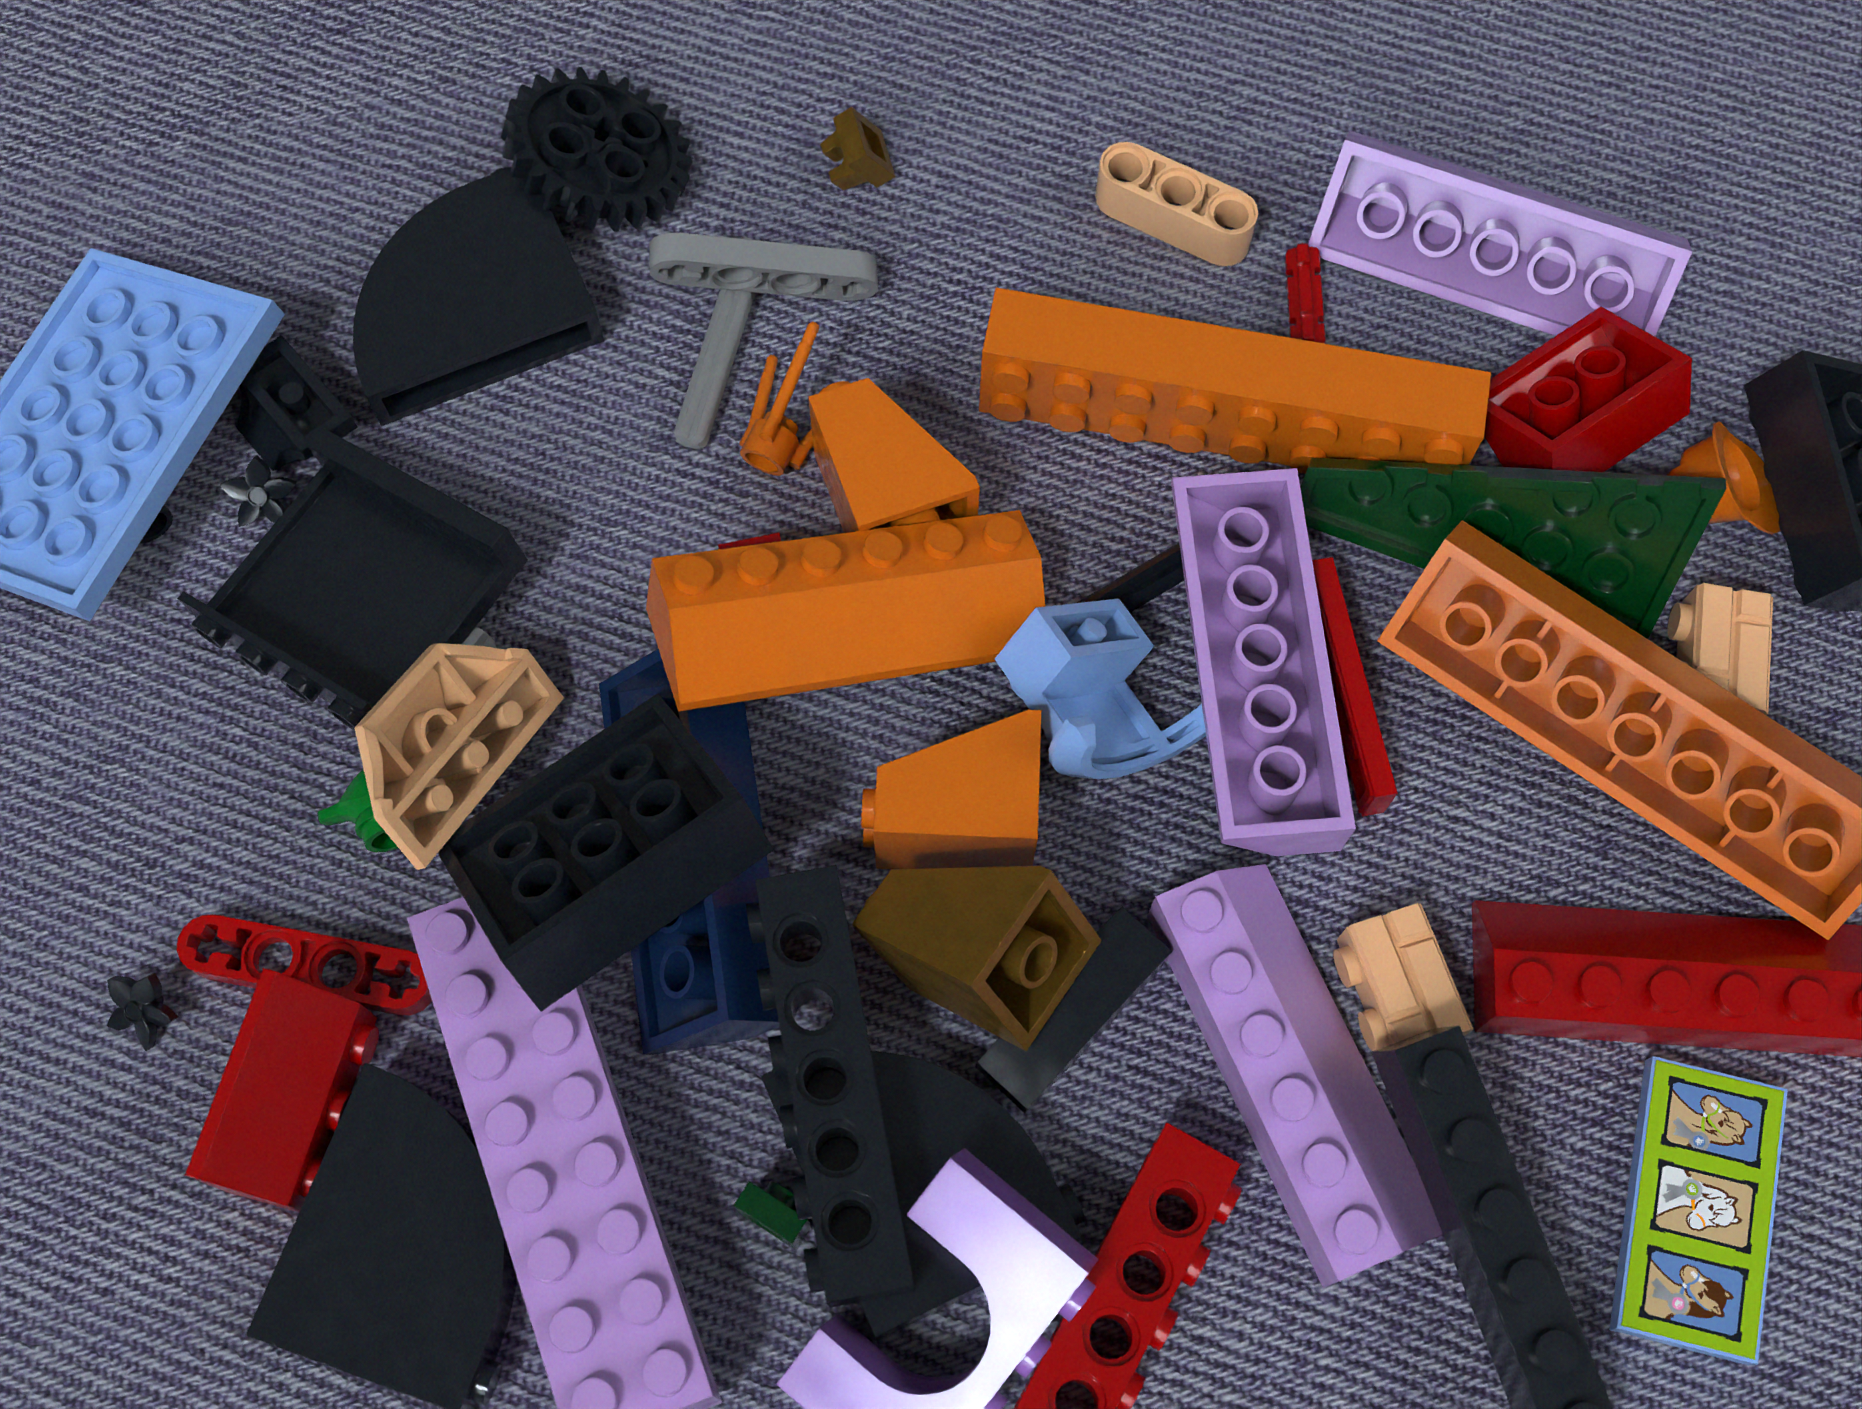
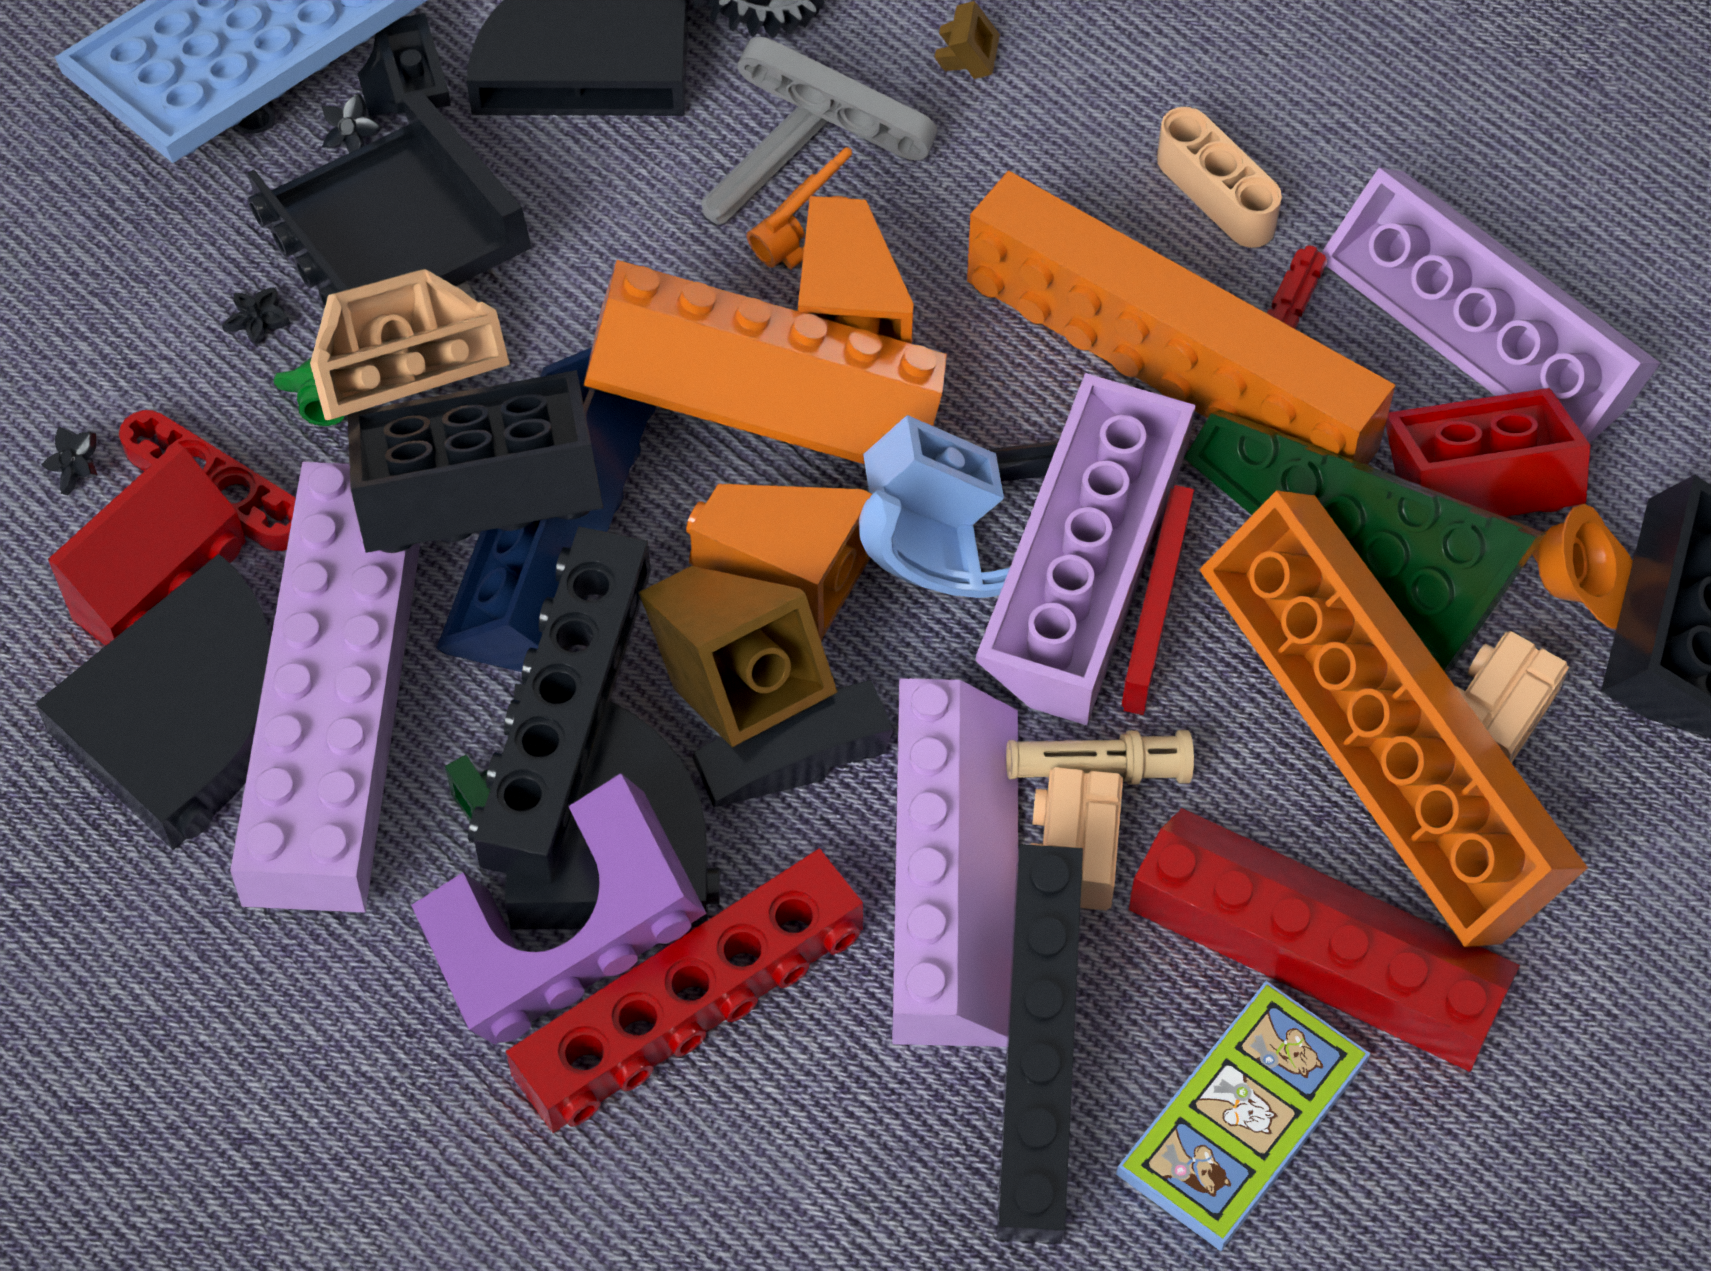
camera: 25 degrees right, 10 degrees down
none -> black plant [222,287,290,347]
none -> tan pin [1006,730,1194,785]

